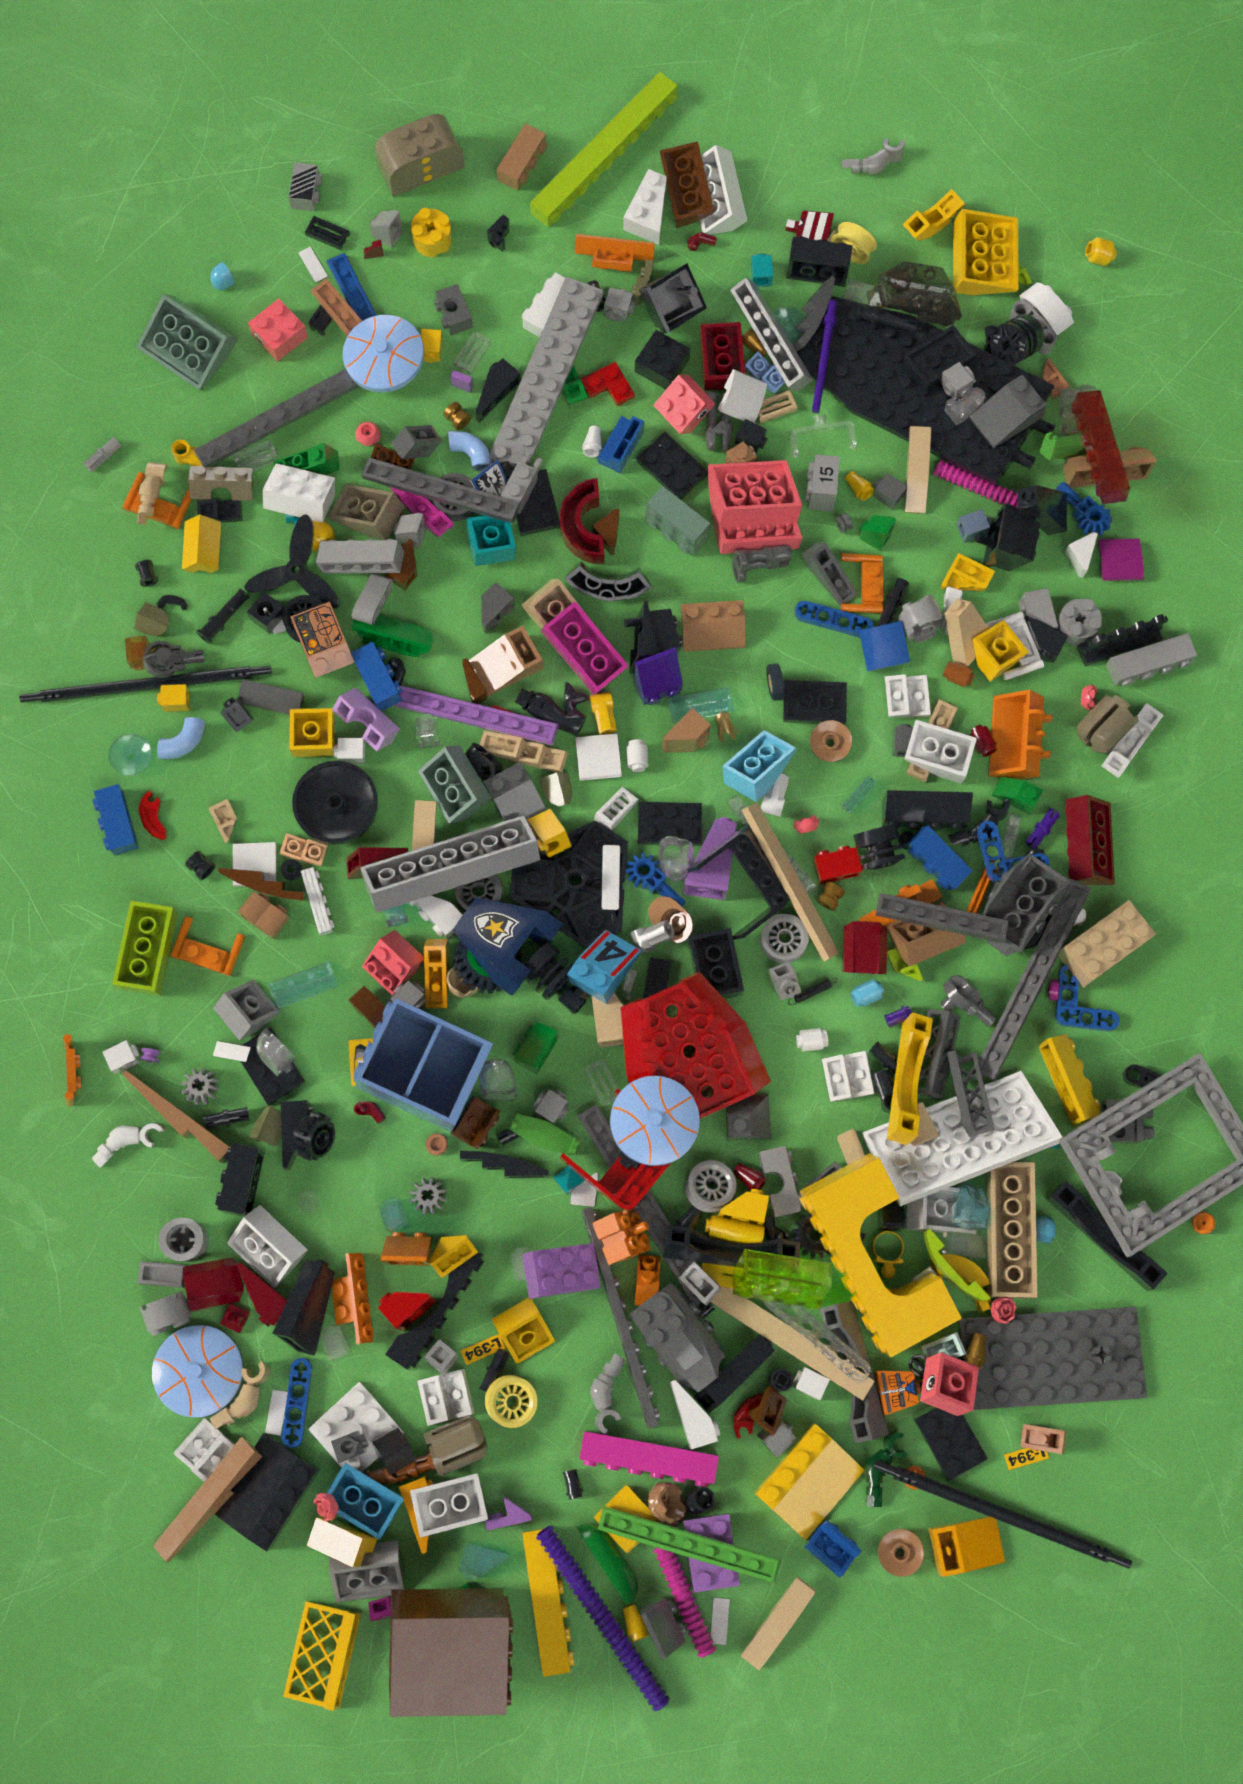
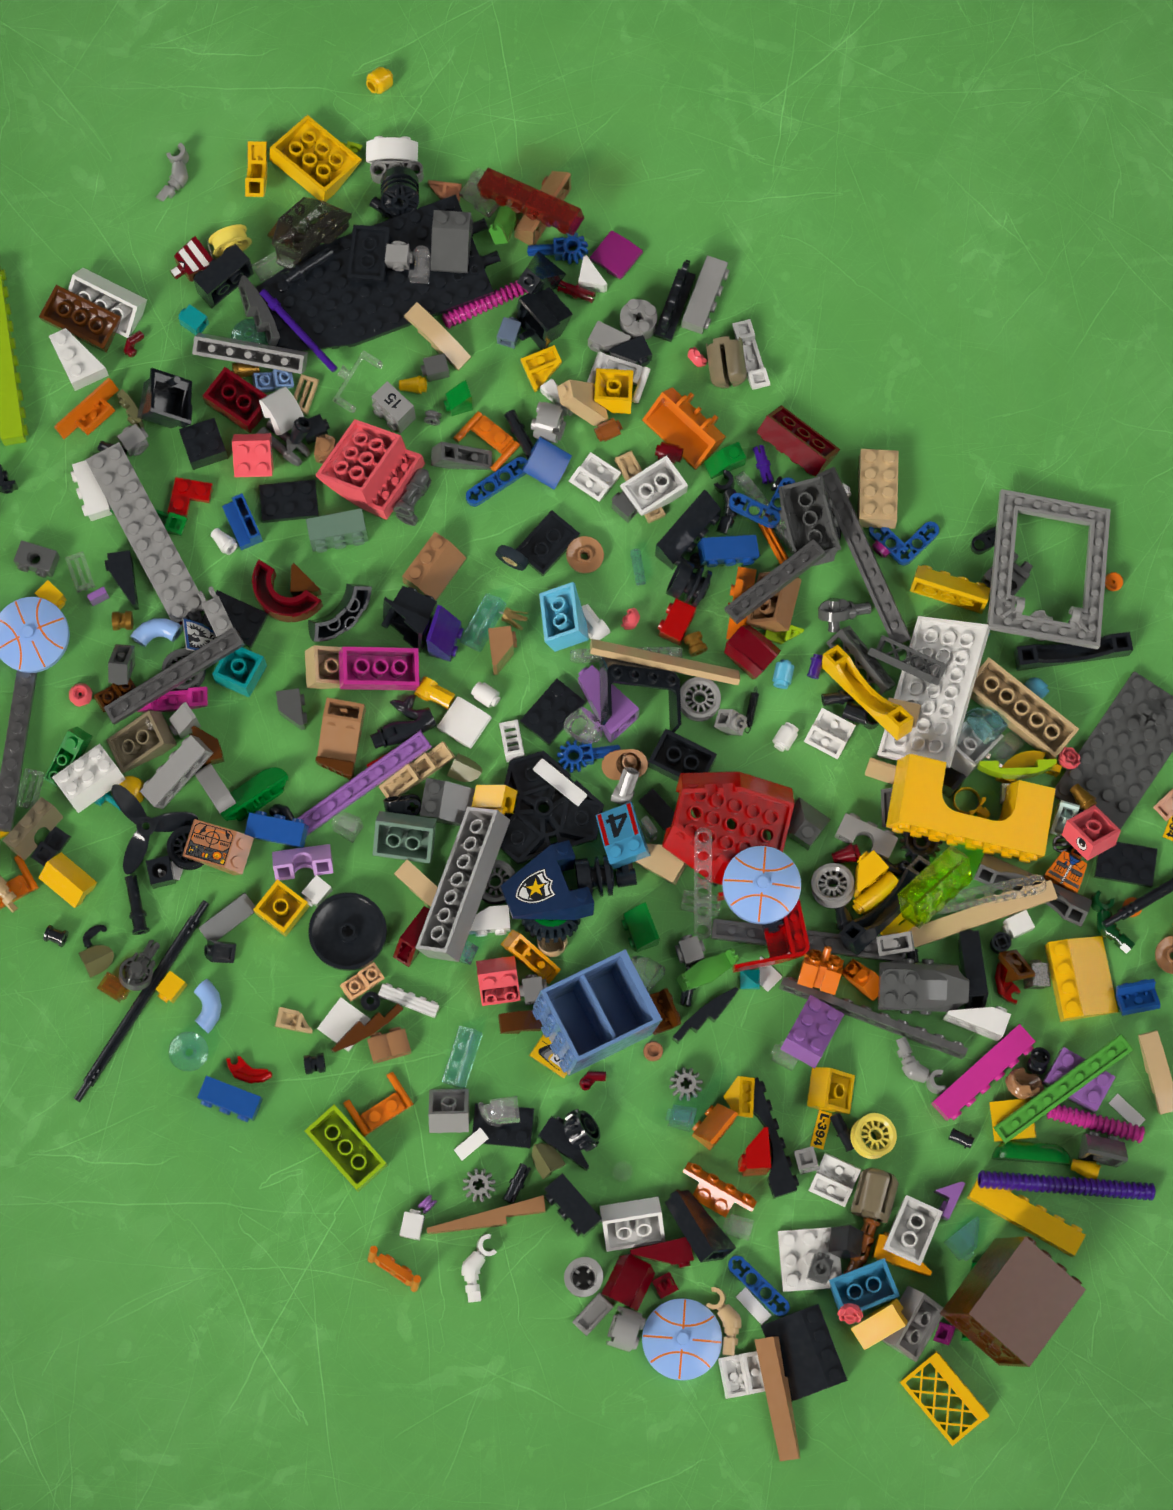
camera: 50 degrees left, 0 degrees up
none -> black cone [290,417,311,444]
none -> dark red pin [557,280,596,303]
none -> clear beam [694,827,712,939]

